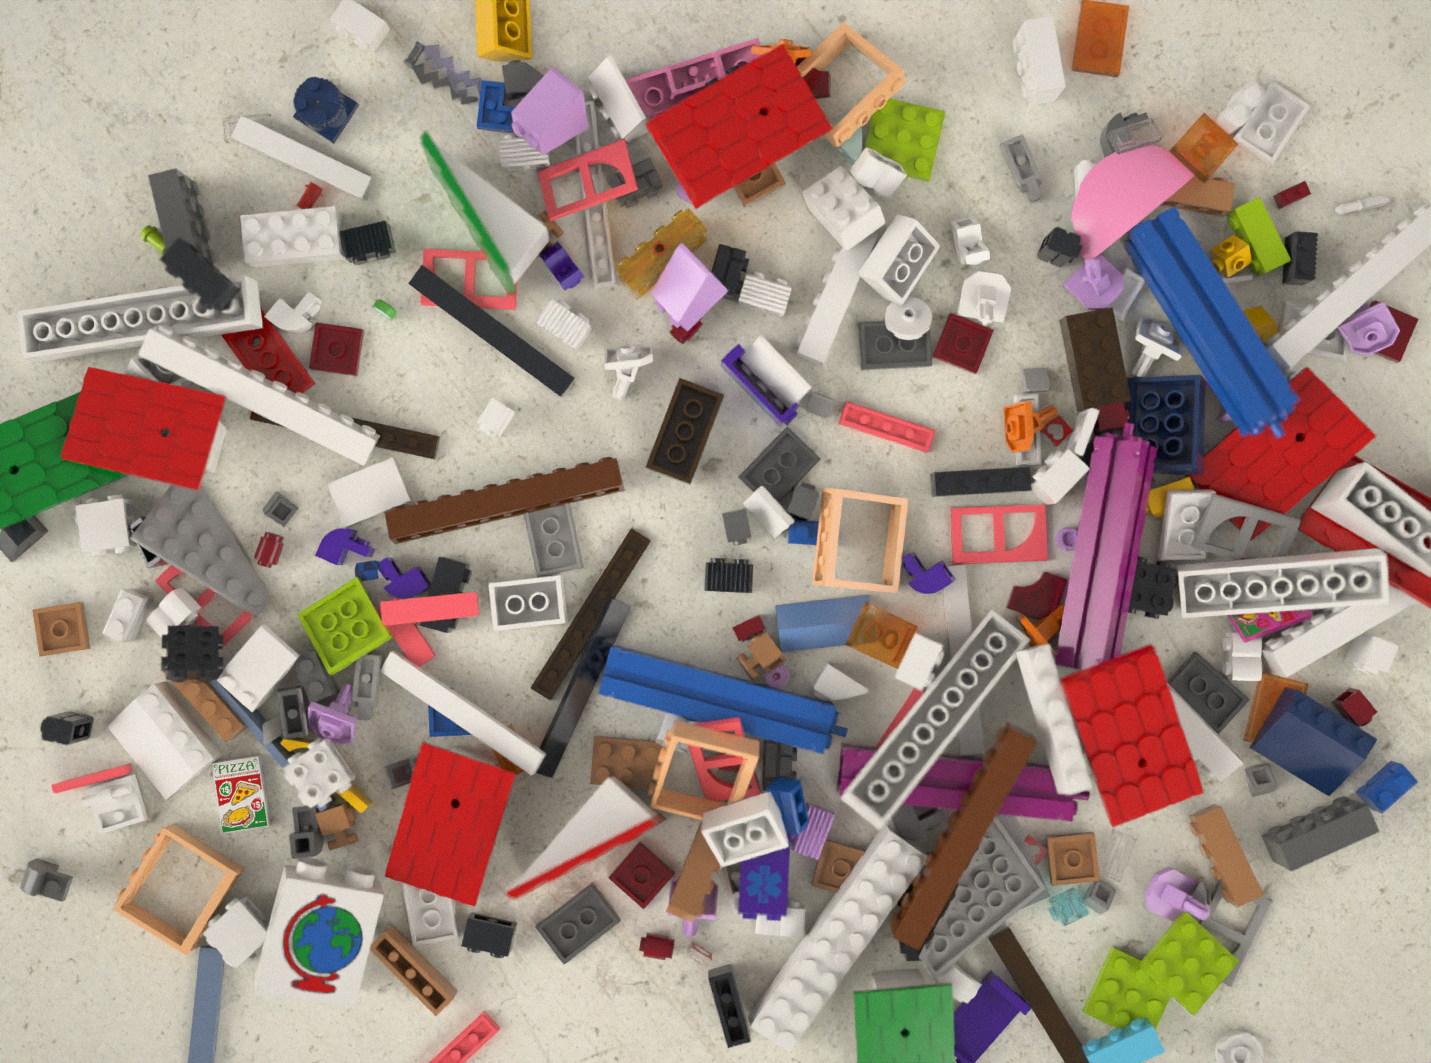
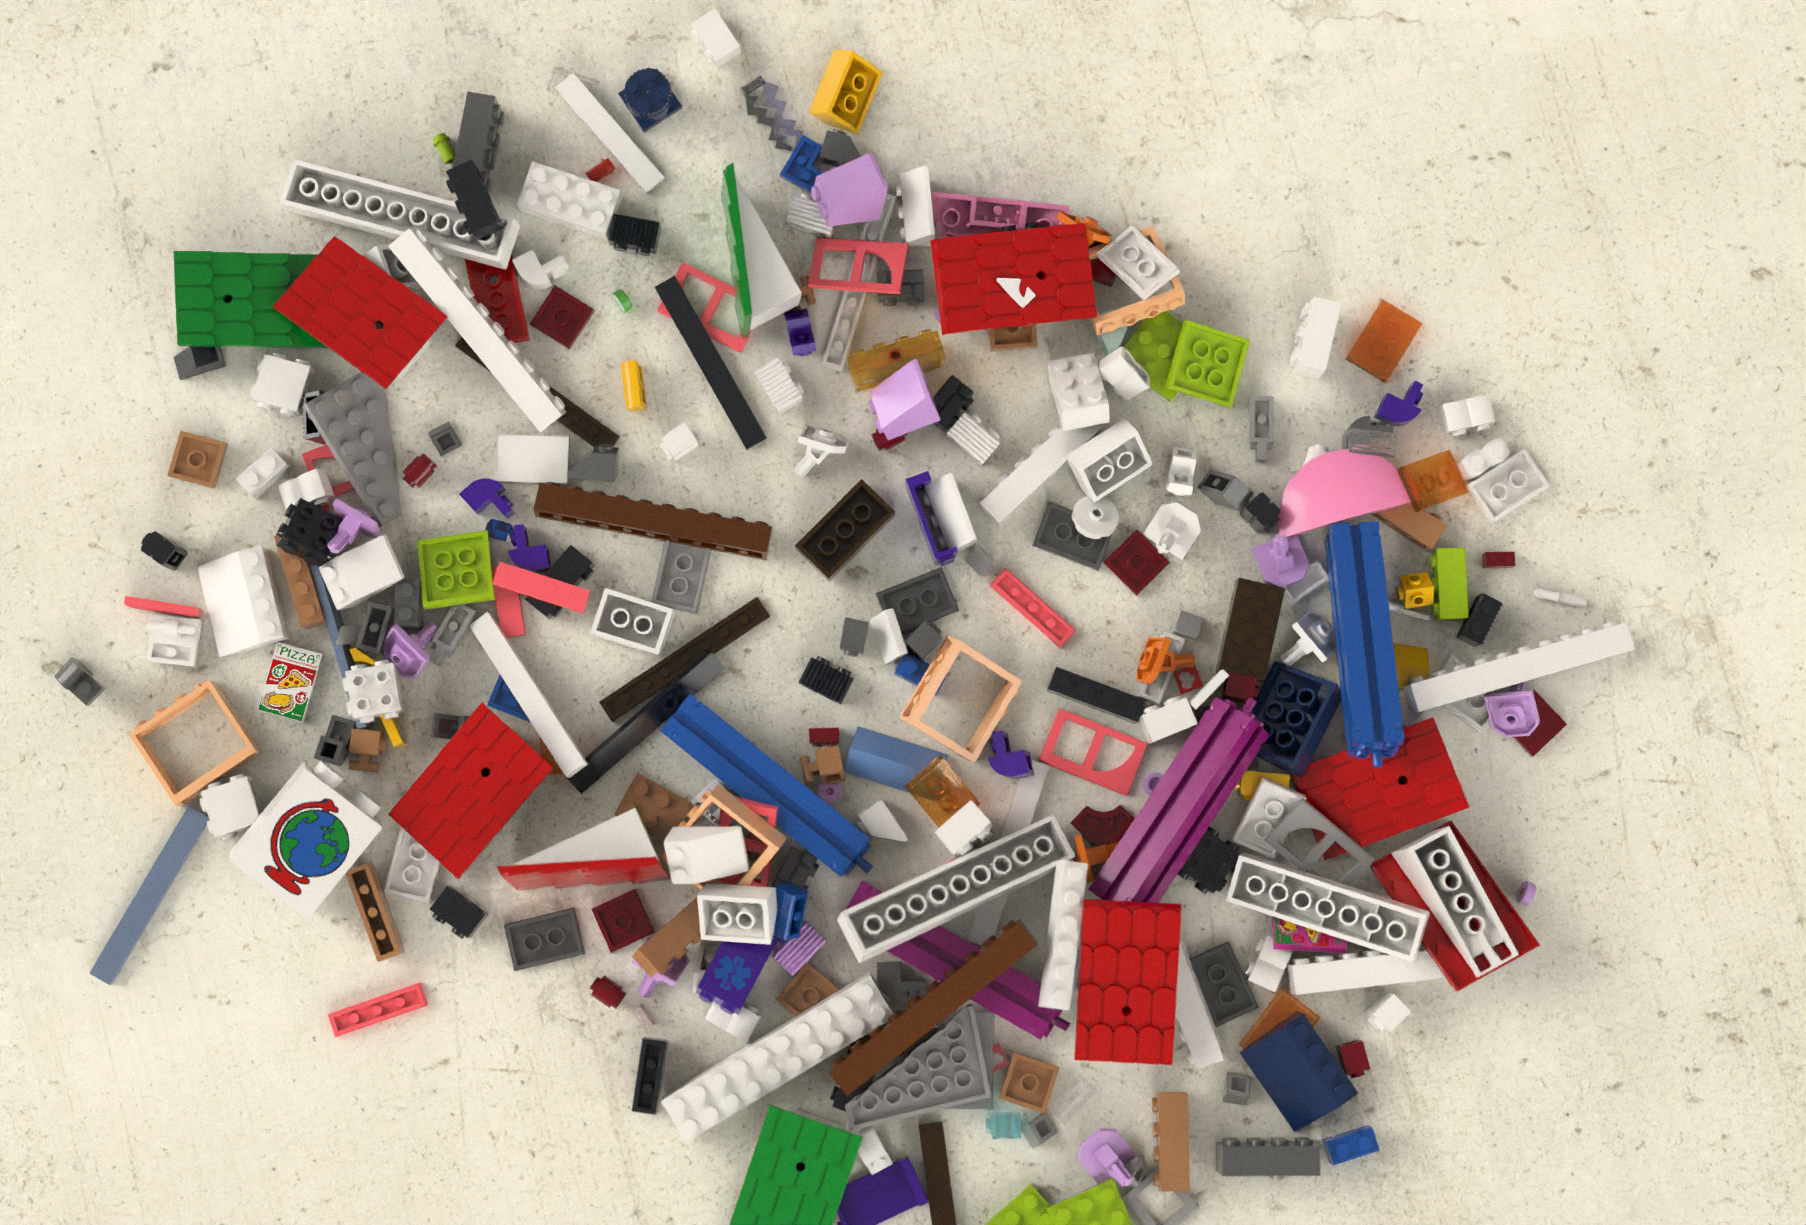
camera: 20 degrees right, 5 degrees down
none -> lavender piece [327,498,380,553]
none -> dark grey slope [568,443,619,482]
none -> yellow brick [620,360,647,411]
none -> white slope [664,826,750,884]
none -> white sticker [996,278,1036,308]
none -> white tile [1097,225,1179,300]
none -> lime plate [1165,320,1250,408]
none -> dark grey brick [1197,469,1253,512]
none -> dark purple brick [1373,381,1424,426]
none -> white brick [1440,395,1495,437]

